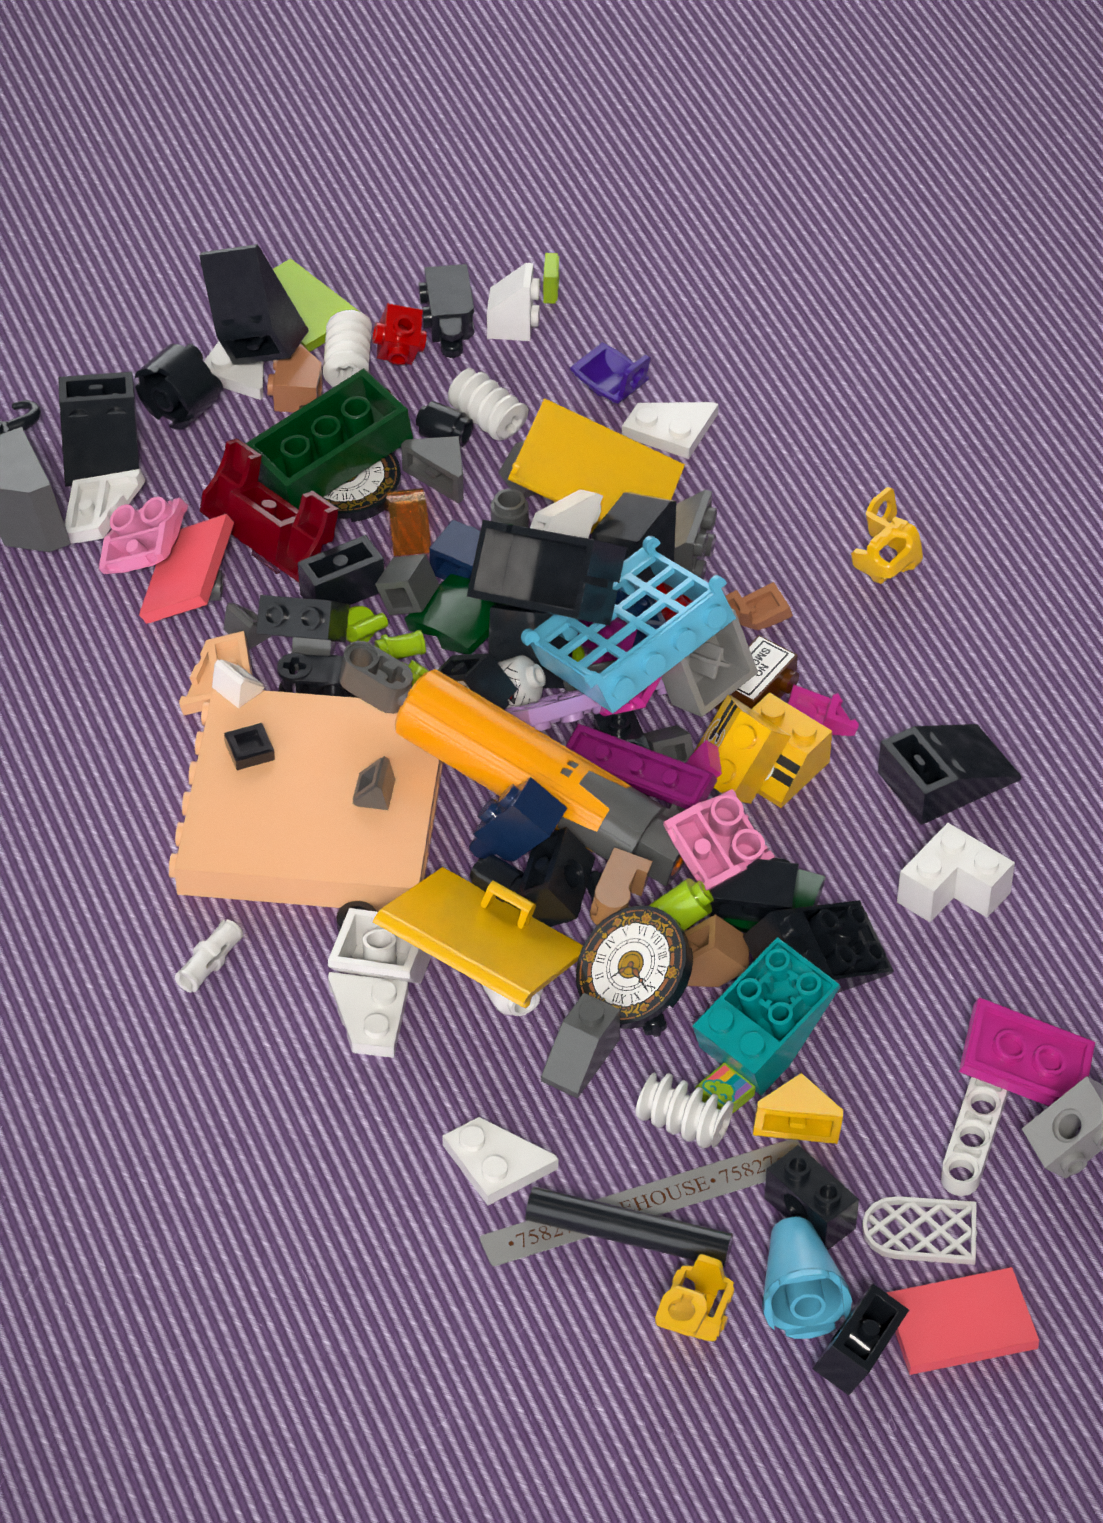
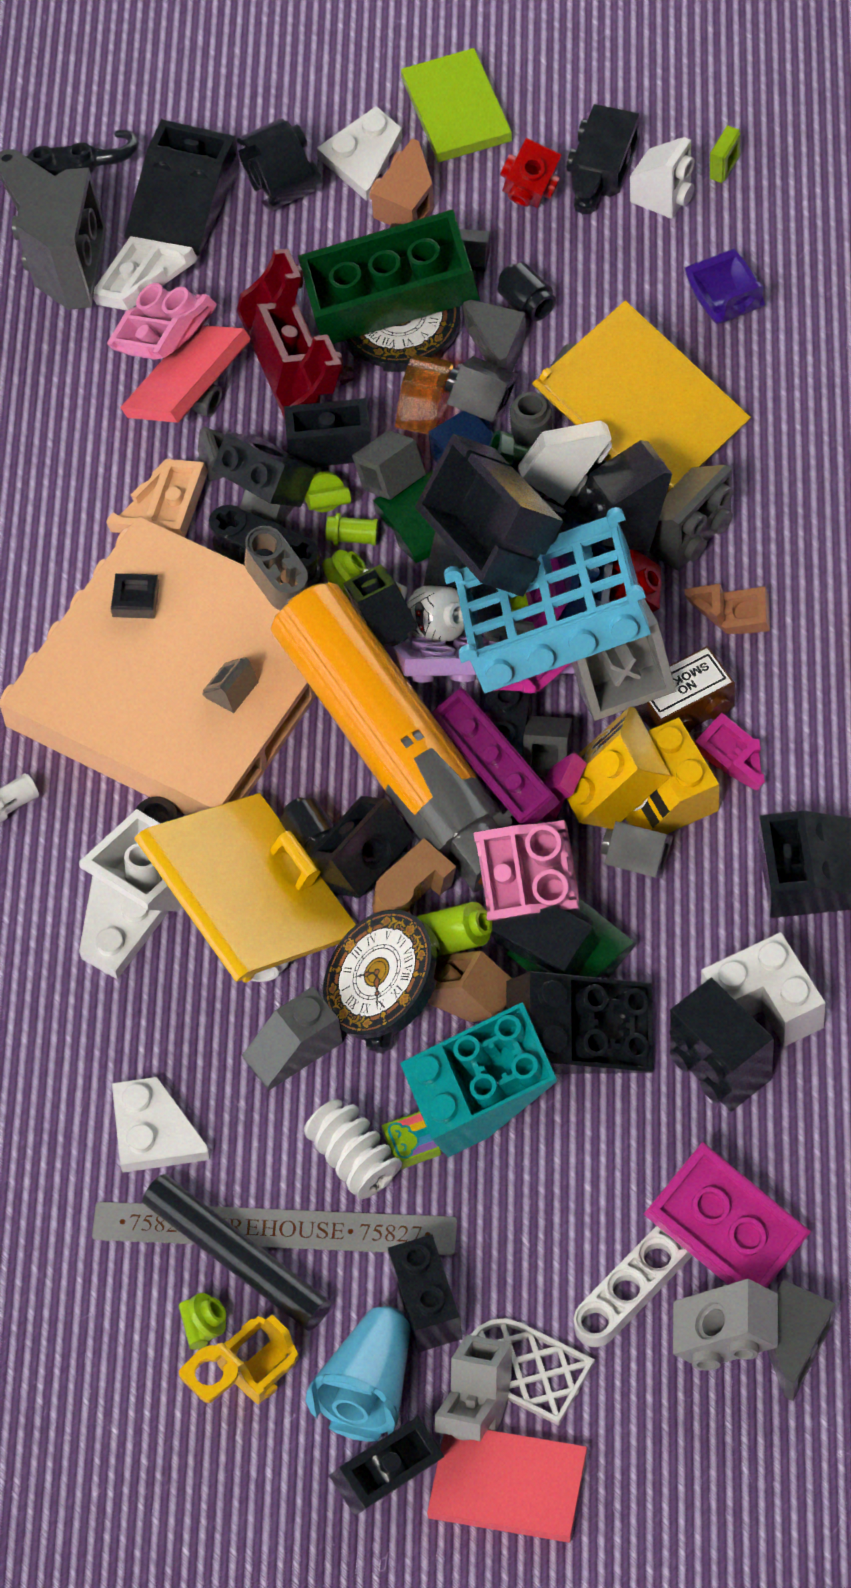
camera: 30 degrees right, 10 degrees up
black slope [199,244,309,365] -> none
white slope [212,659,265,708] -> none
white piece [323,310,372,387] -> none
white piece [448,368,529,441] -> none
dark blue hinge [469,777,567,862] -> none
white wing [622,402,718,459] -> none
yellow slope [753,1073,843,1144] -> none
none -> lime plate [178,1293,227,1350]
none -> light grey brick [435,1334,512,1441]
none -> black brick [444,356,518,422]
none -> dark grey brick [601,821,673,878]
none -> black brick [669,977,774,1112]

